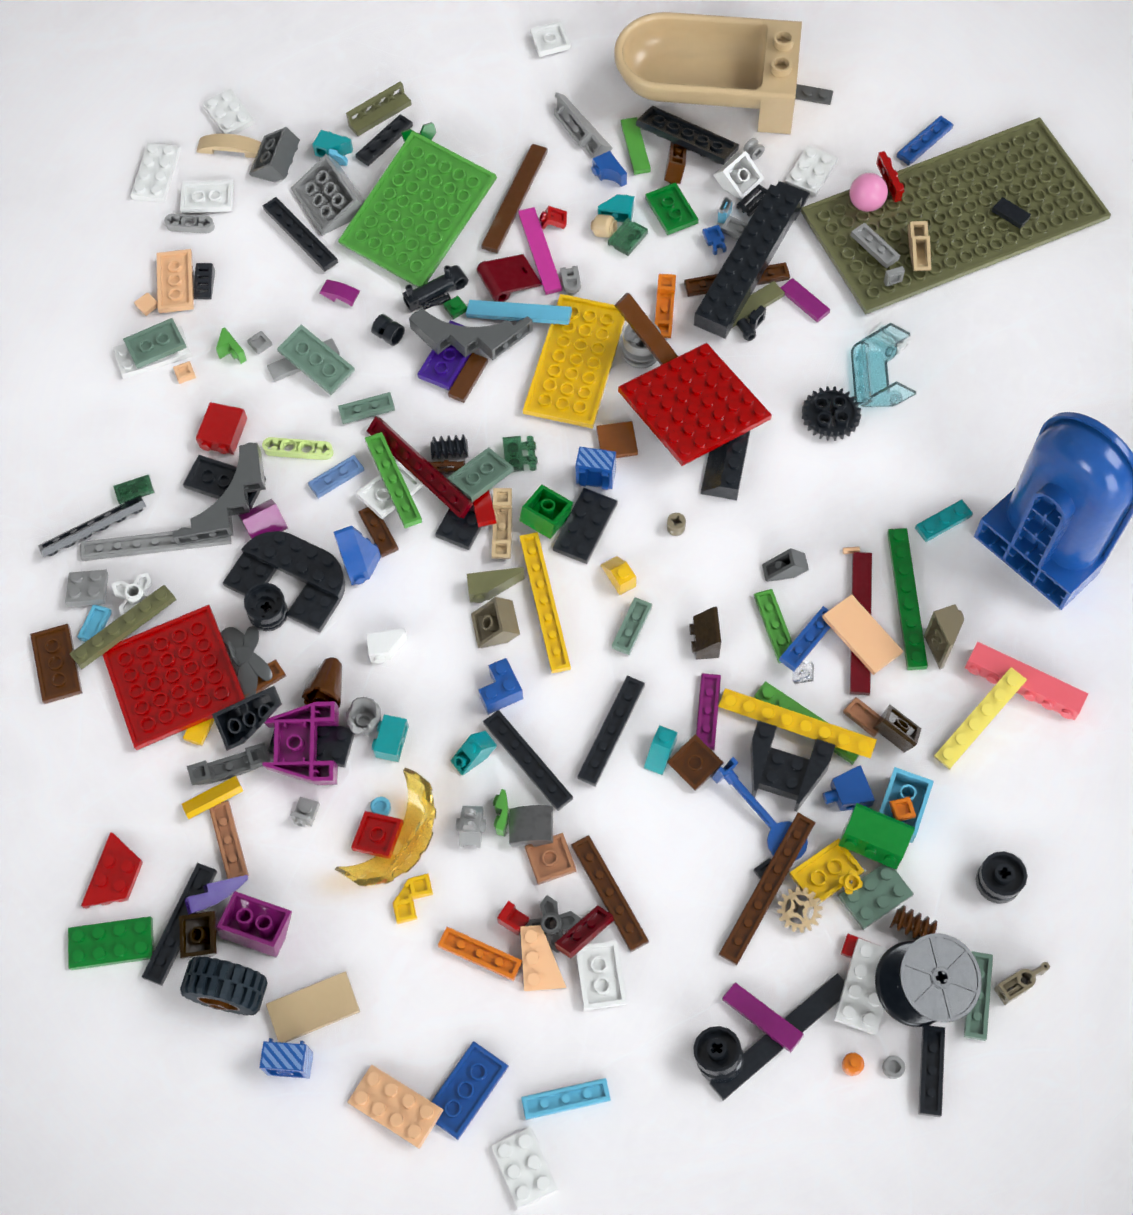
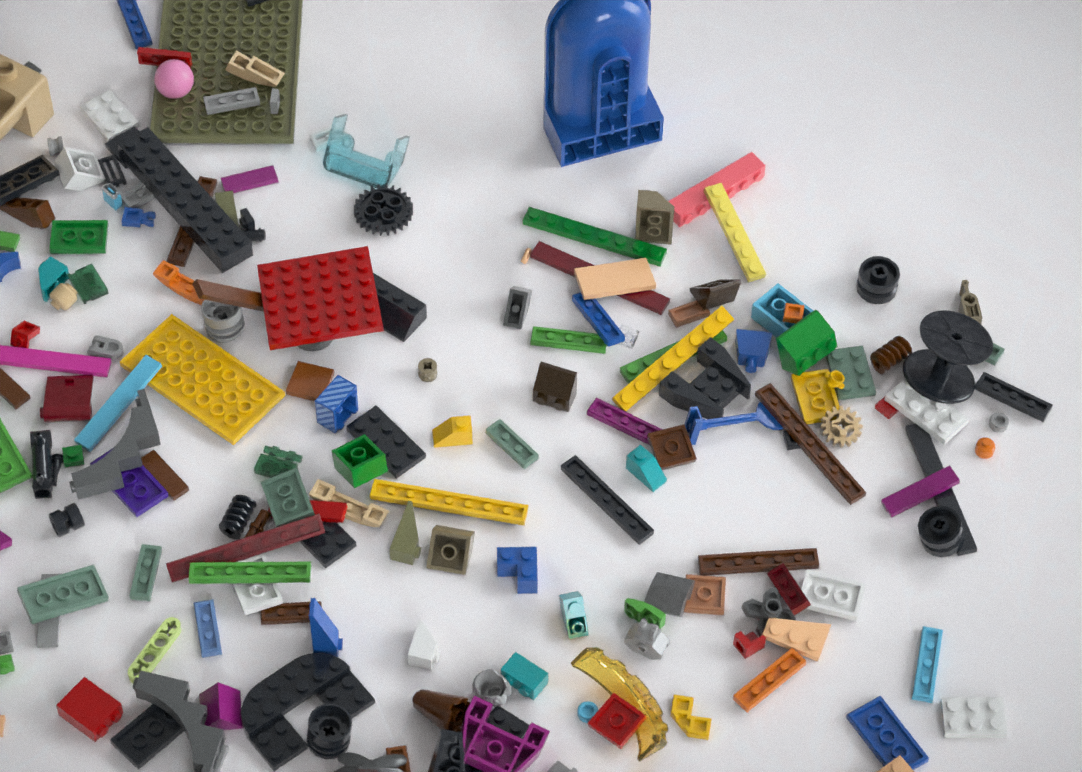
camera: 70 degrees left, 10 degrees down
black plate [483,710,573,811] -> none
teal plate [915,499,973,542] -> none

